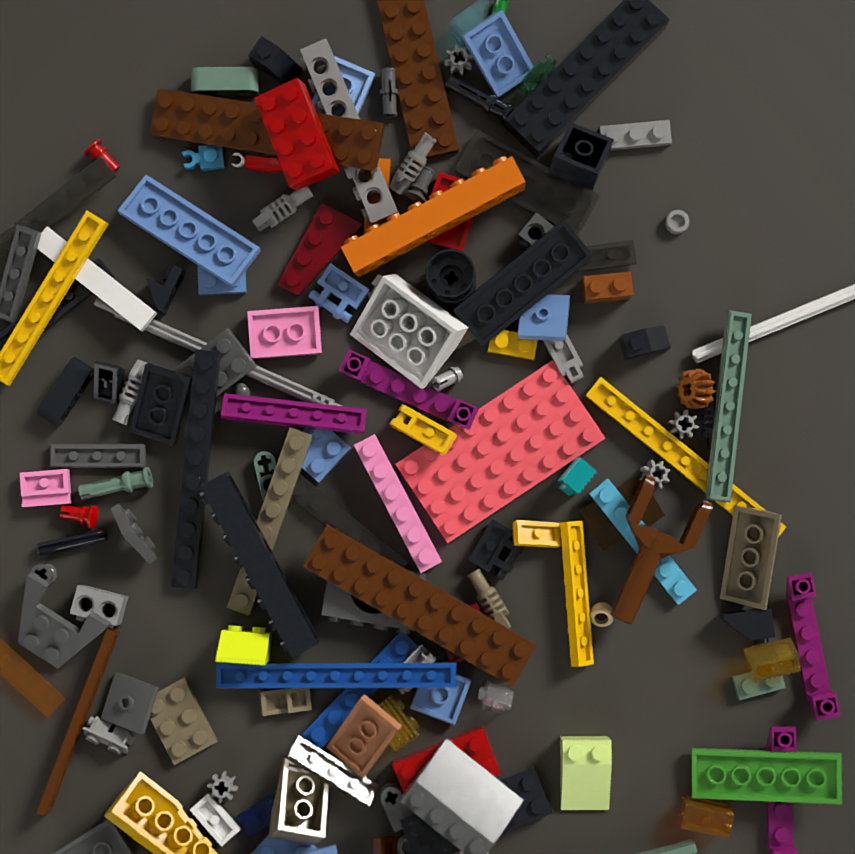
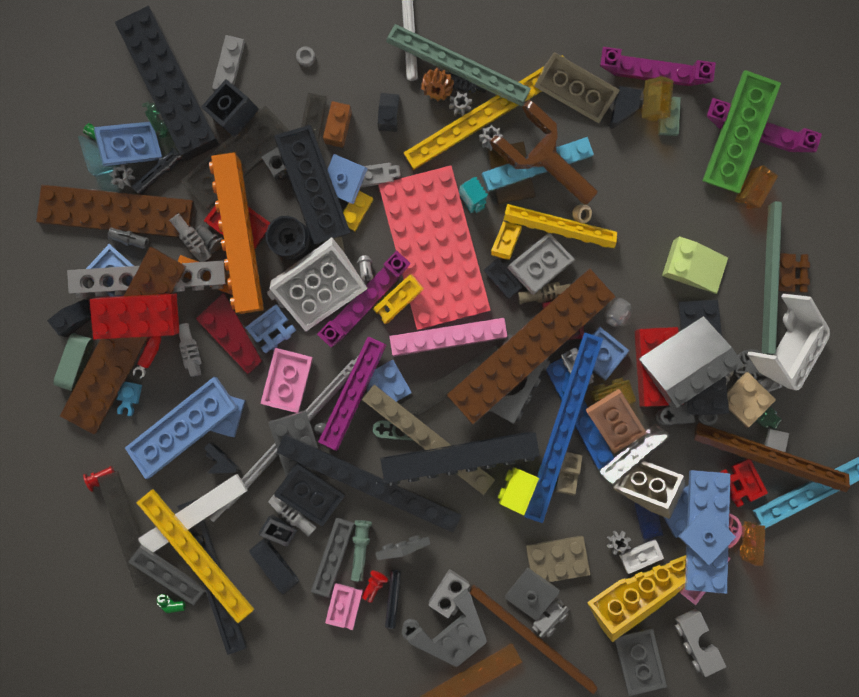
camera: 75 degrees left, 0 degrees up
none -> light grey tile [507,233,575,295]

